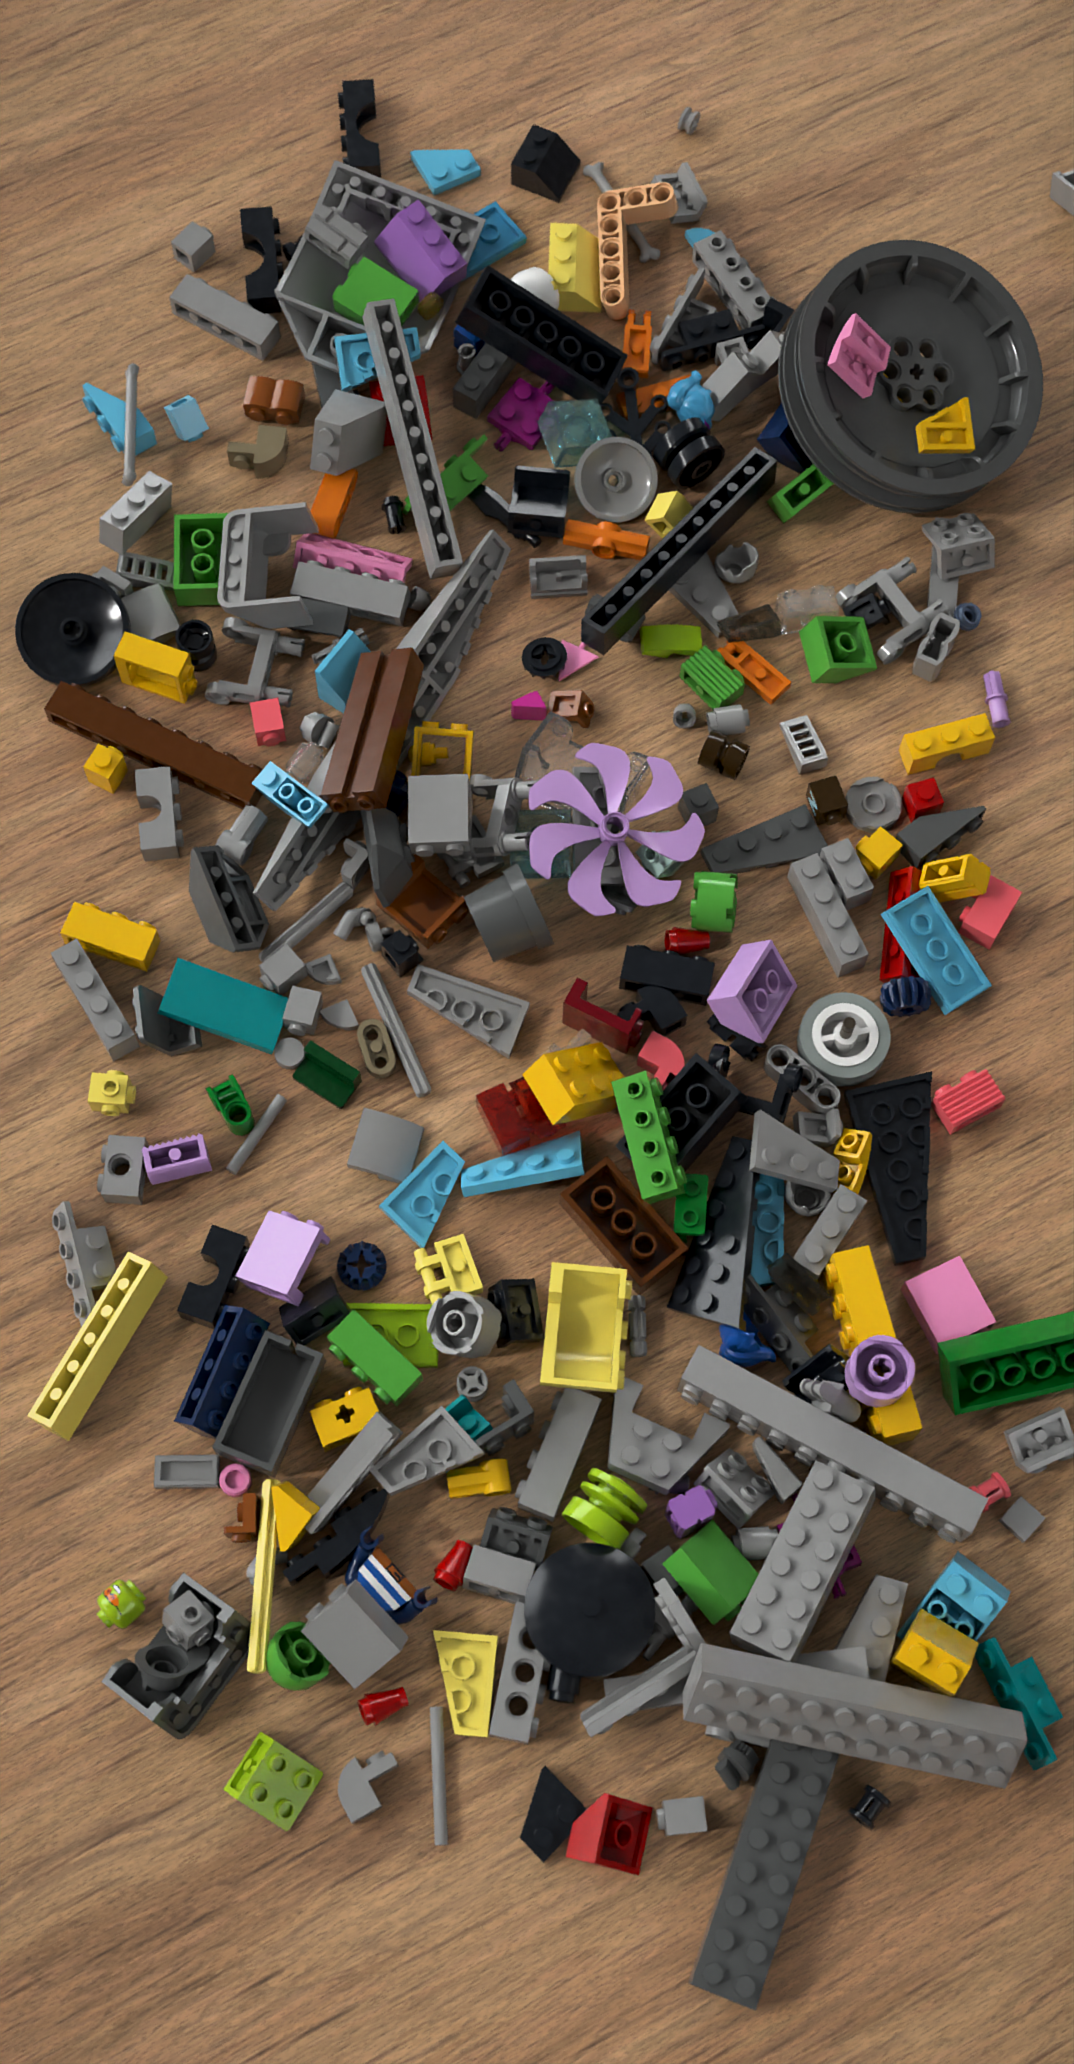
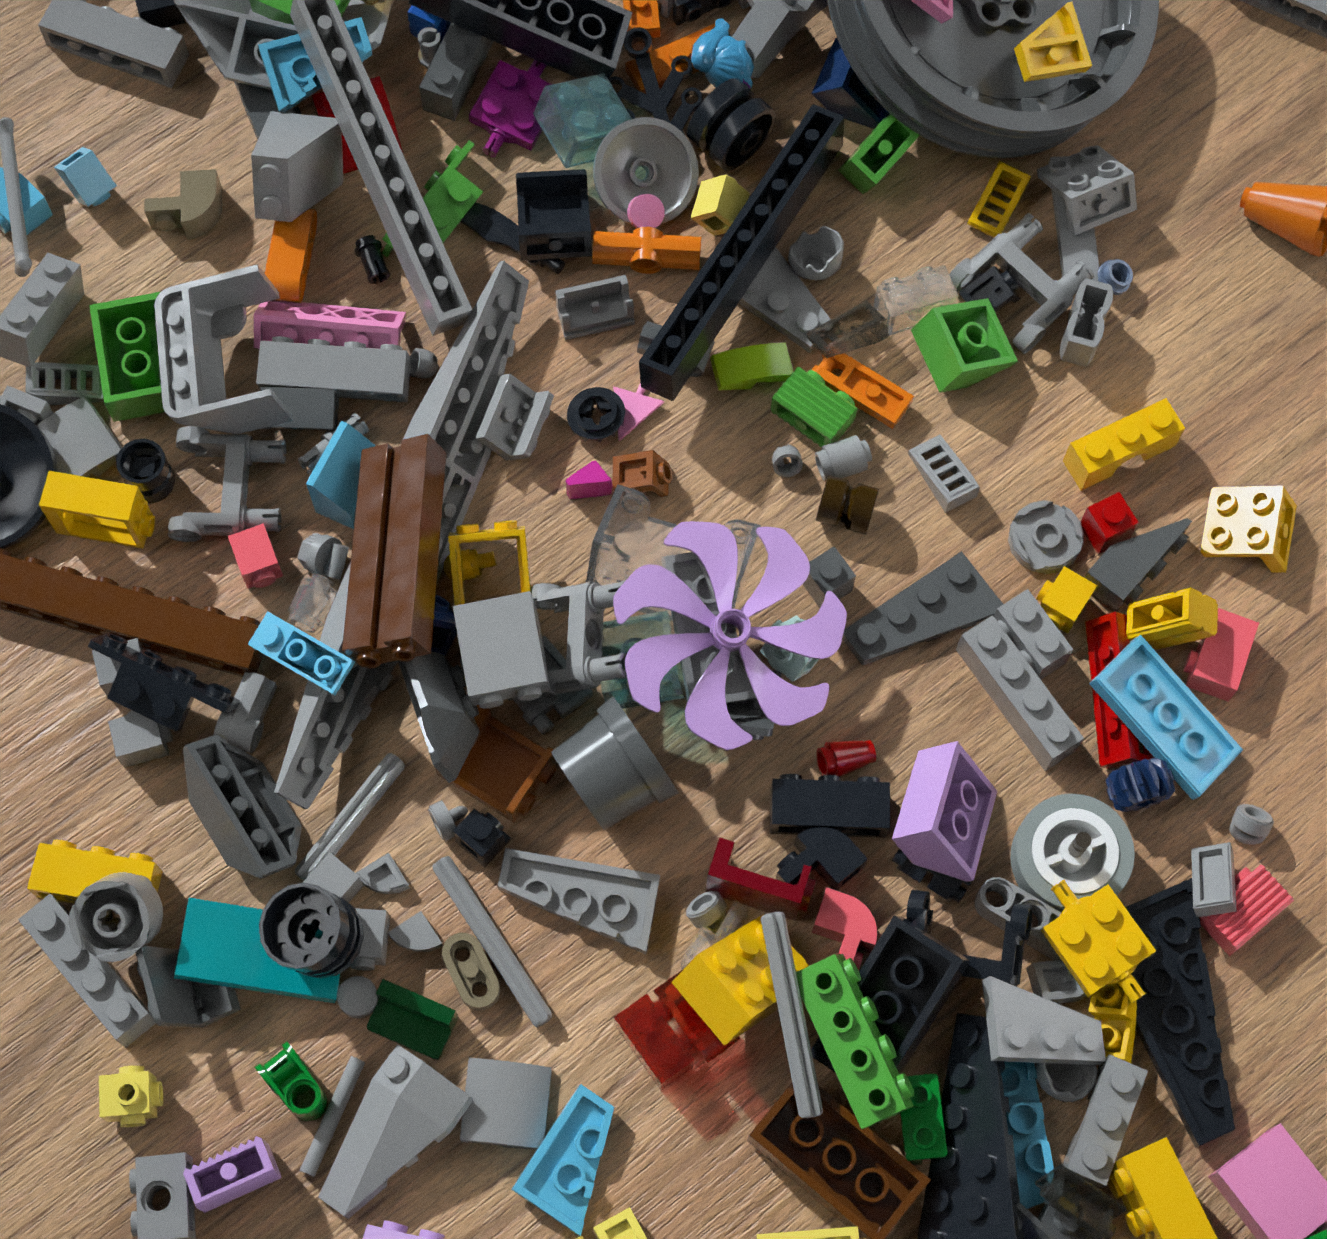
camera: 10 degrees left, 0 degrees up
yellow brick [83,744,128,794] -> none
dark orange brick [243,376,305,425] -> none
light grey arm [333,907,376,941] -> none
light grey bracket [341,838,370,891] -> none
medium azure wing [461,1130,584,1197] -> none
bright green brick [690,871,738,933] -> none
dark brown brick [806,775,848,826] -> none
lavender axle [983,670,1010,728] -> none
none -> light grey brick [69,872,163,962]
none -> black bracket [88,633,240,732]
none -> black wheel [259,883,364,979]
none -> light grey wedge [318,1045,474,1219]
none -> light grey bracket [475,374,554,461]
none -> bright pink tile [627,194,665,228]
none -> light grey tile [686,891,727,936]
none -> light grey axle [761,912,823,1118]
none -> yellow slope [967,161,1031,238]
none -> yellow plate [1041,879,1156,1003]
none -> light grey tile [1191,842,1237,918]
none -> bracket [1200,486,1297,573]
none -> light grey tile [1229,804,1274,845]

